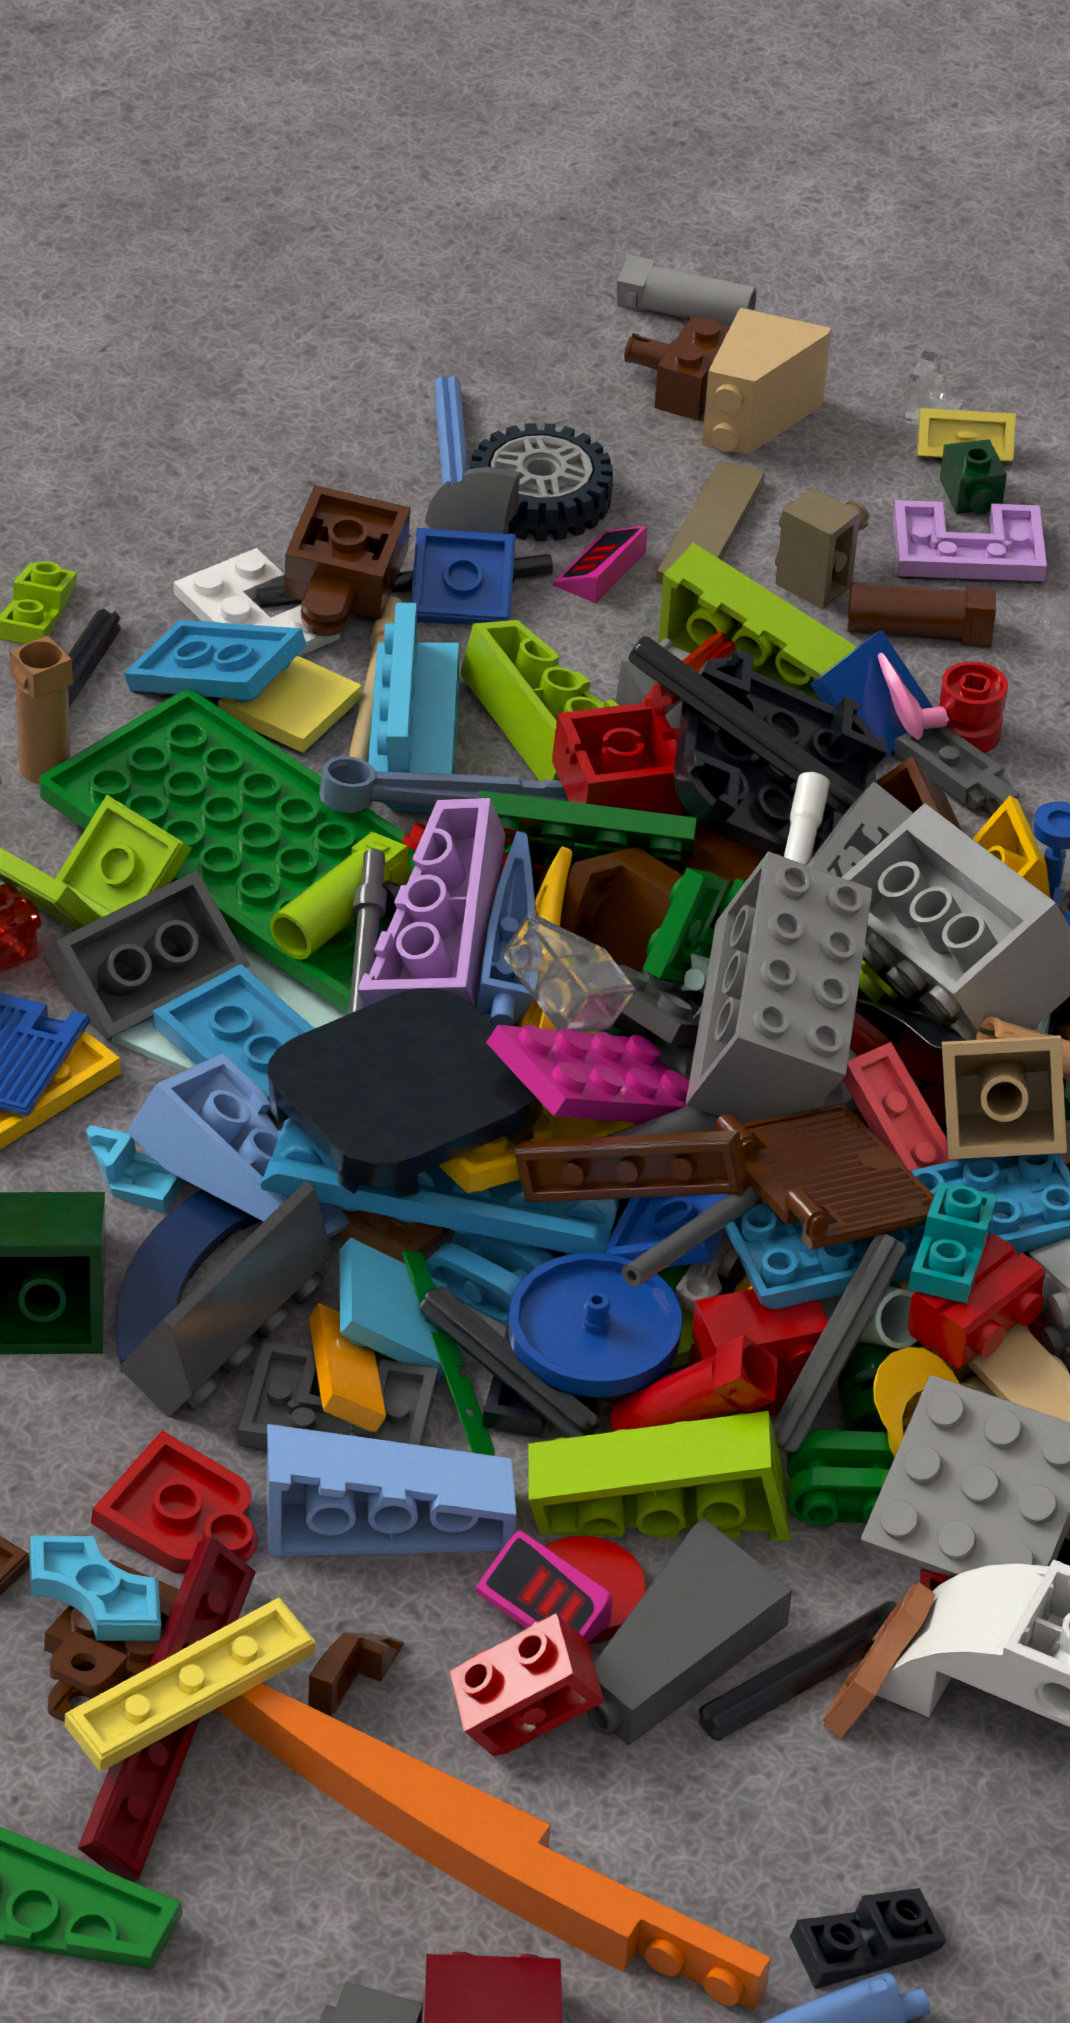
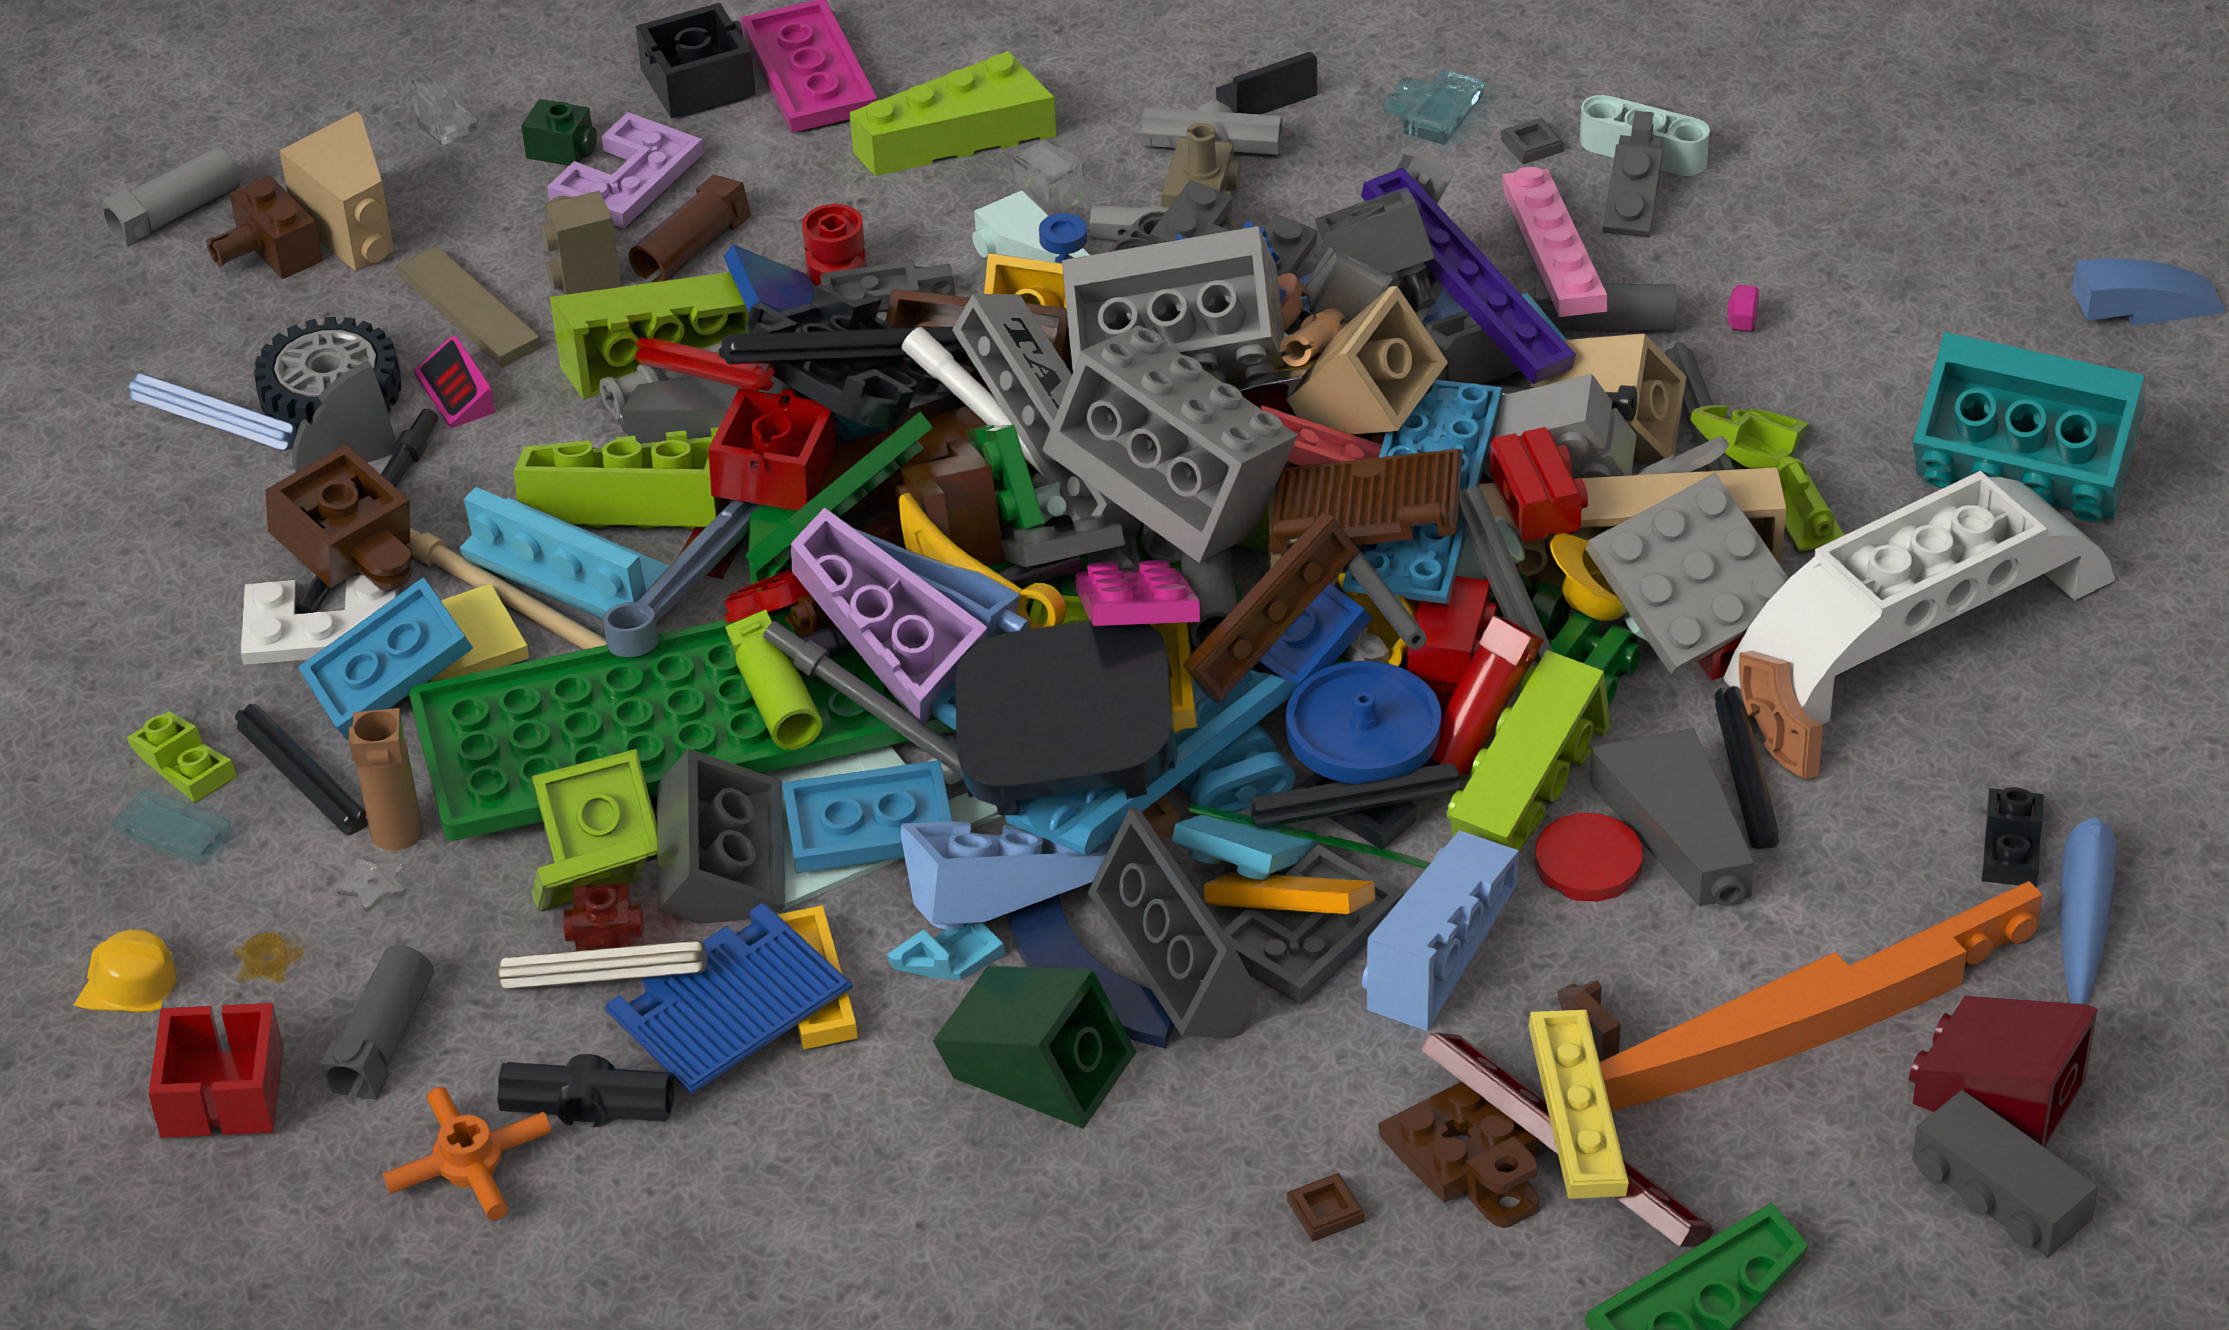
camera: 55 degrees left, 0 degrees up
medium azure tile [29,1536,161,1641] -> none
red plate [91,1430,258,1574] -> none
blue tile [411,528,516,625] -> none
red brick [450,1613,604,1756] -> none
slope [475,1530,613,1643] -> none
clear slope [501,914,636,1033] -> none
bright pink bar [877,653,947,740] -> none
teal slope [908,1182,998,1304] -> none
light yellow plate [917,408,1016,463] -> none

